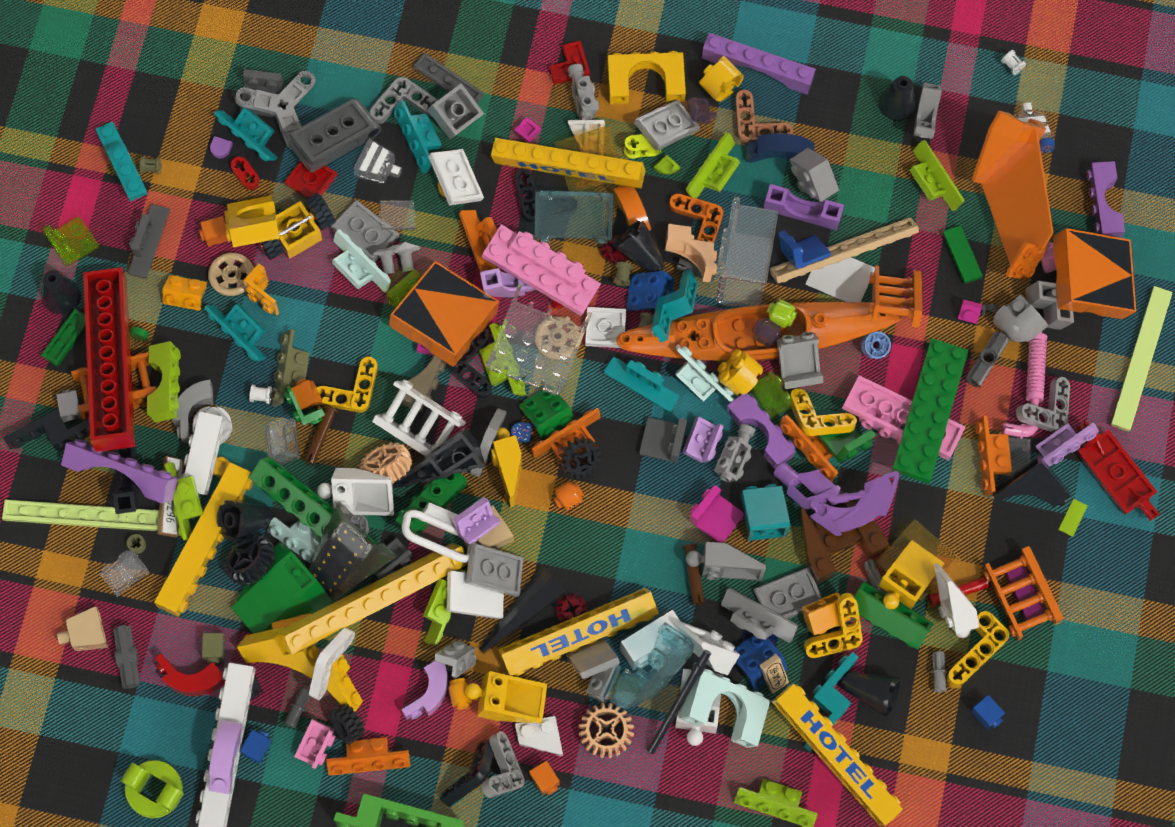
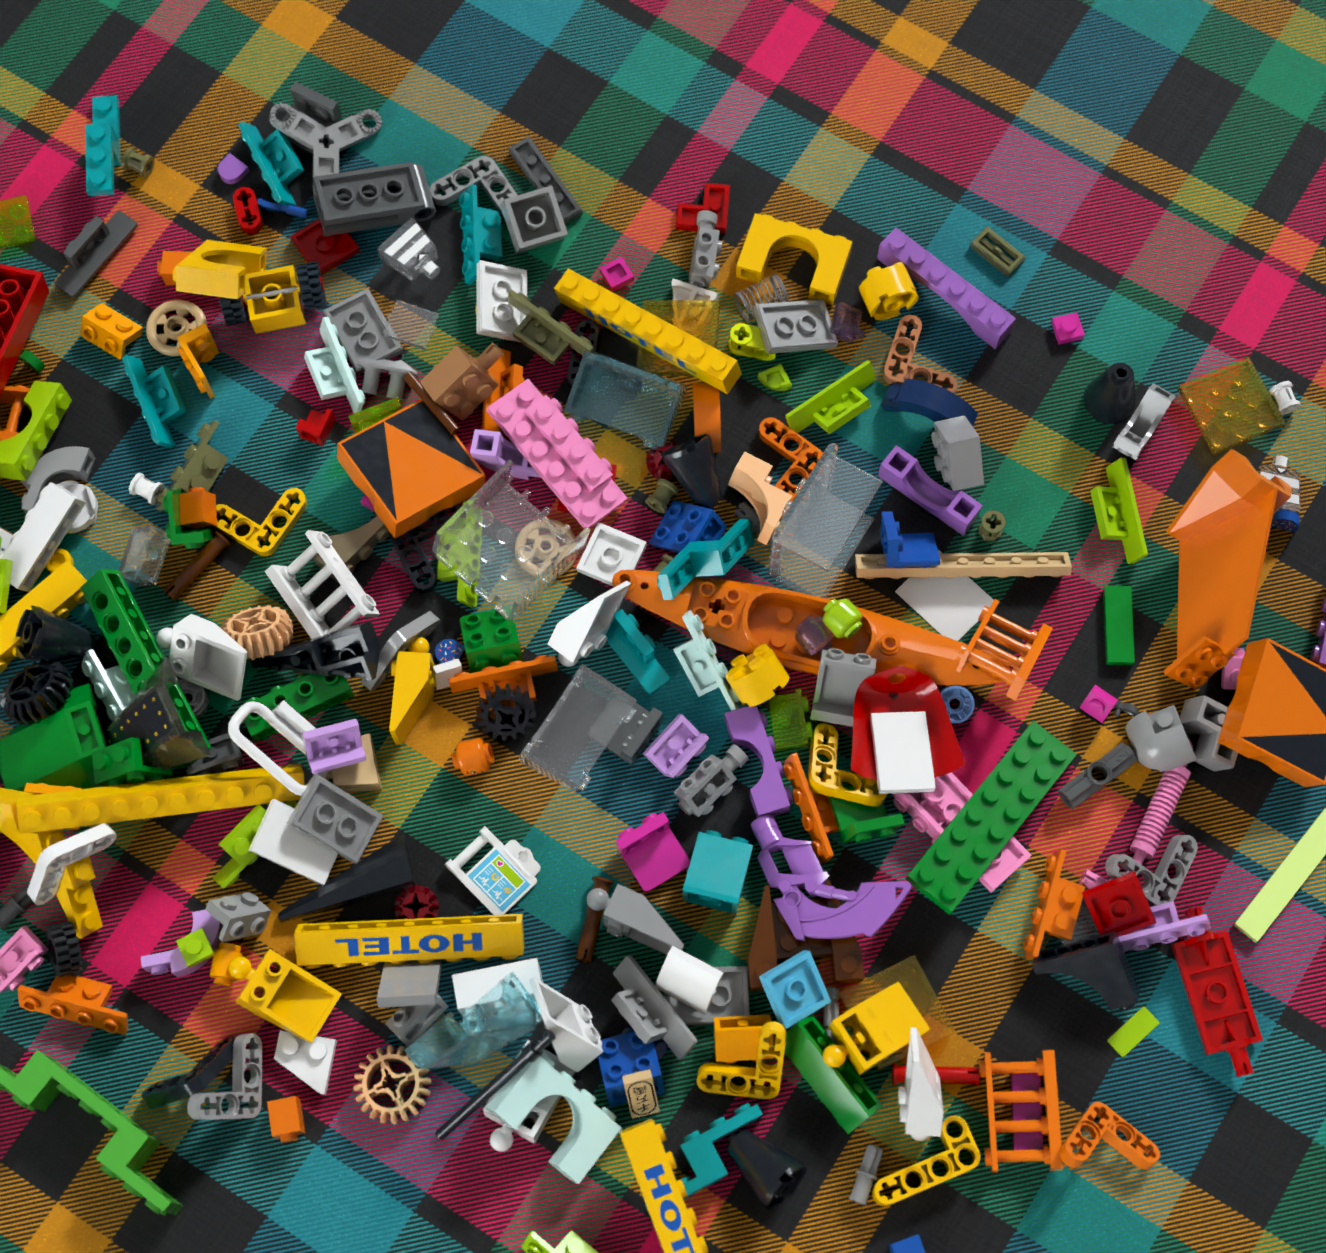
camera: 25 degrees right, 0 degrees up
none -> green bracket [92,737,173,786]
none -> lime plate [176,928,216,968]
none -> blue piece [258,198,308,219]
none -> red panel [296,408,336,446]
none -> reddish brown bar [403,372,460,435]
none -> medium nougat brick [420,342,504,421]
none -> white tile [433,659,462,690]
none -> piece [445,826,541,915]
none -> olive bracket [508,290,594,365]
none -> clear windscreen [518,664,637,792]
none -> white slope [548,581,631,667]
none -> white slope [655,946,723,1014]
none -> light grey piece [734,274,788,321]
none -> medium azure plate [759,950,831,1029]
none -> red piece [851,666,966,780]
none -> white tile [870,711,936,794]
none -> olive tile [970,226,1026,277]
none -> olive bush [978,510,1005,542]
none -> dark pink plate [1051,312,1085,345]
none -> orange beam [1059,1102,1160,1170]
none -> red plate [1081,871,1157,937]
none -> clear yellow plate [1177,357,1285,455]

